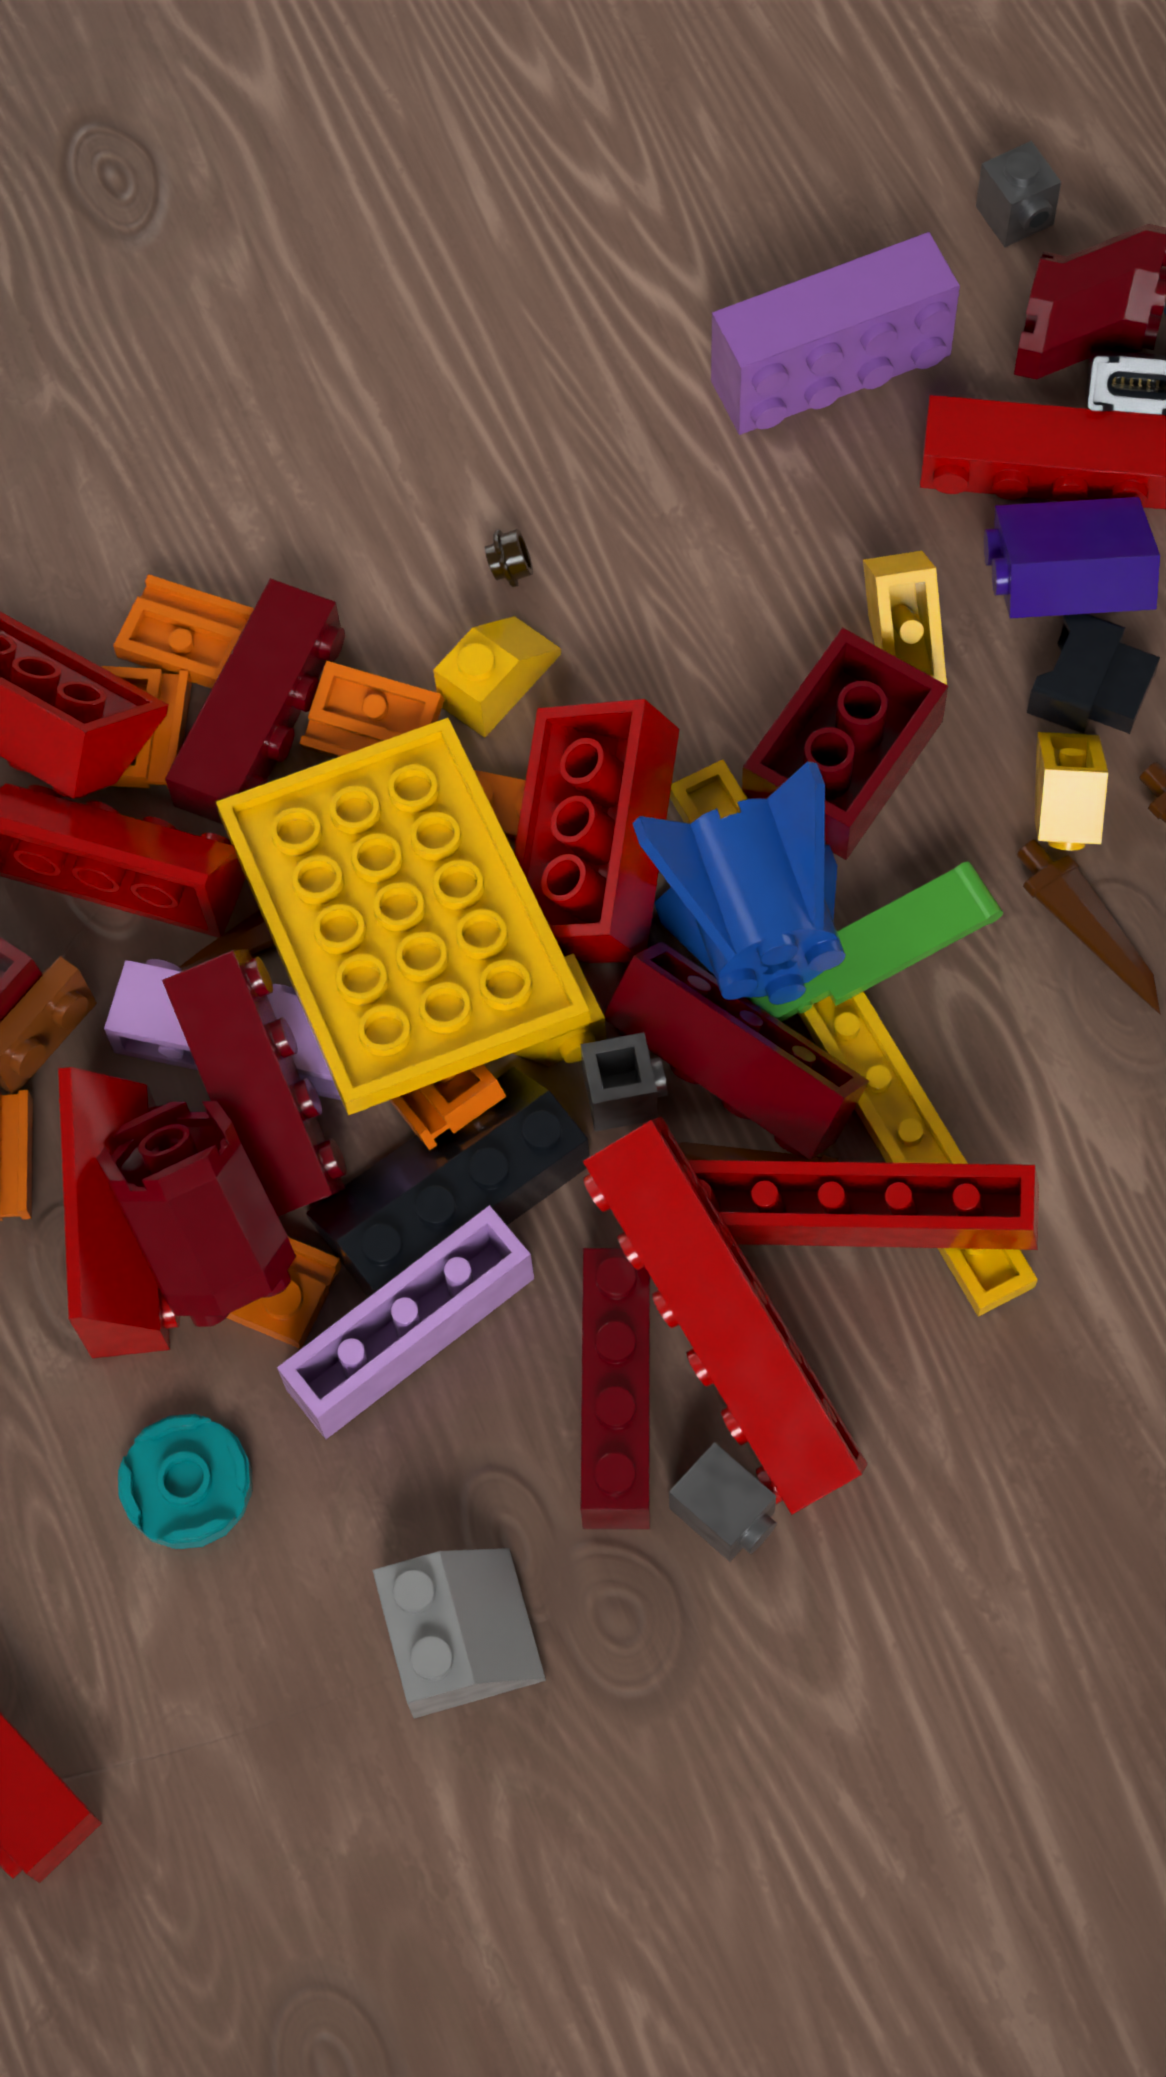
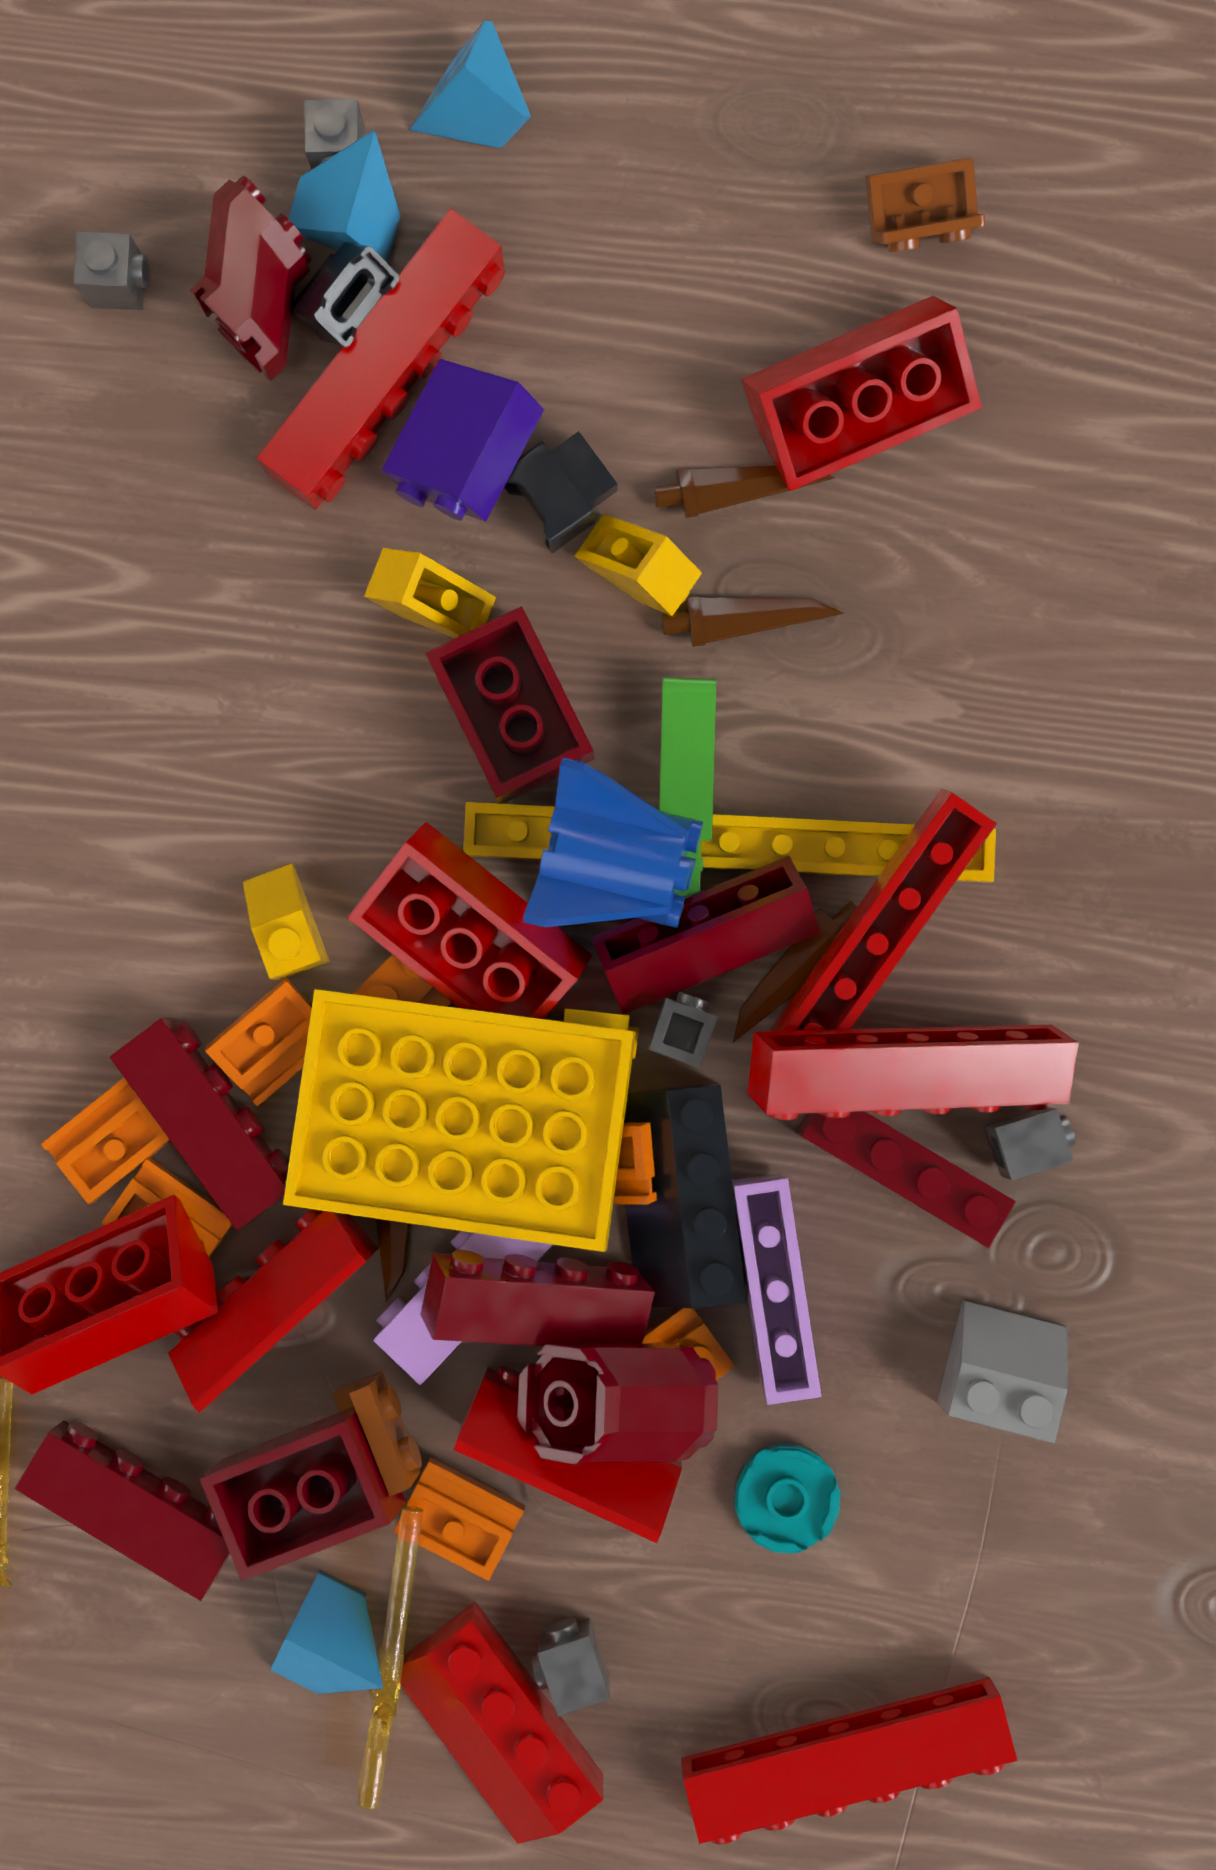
camera: 65 degrees left, 20 degrees up
dark brown plate [485,529,533,587] -> none
medium lavender brick [711,232,960,435] -> none

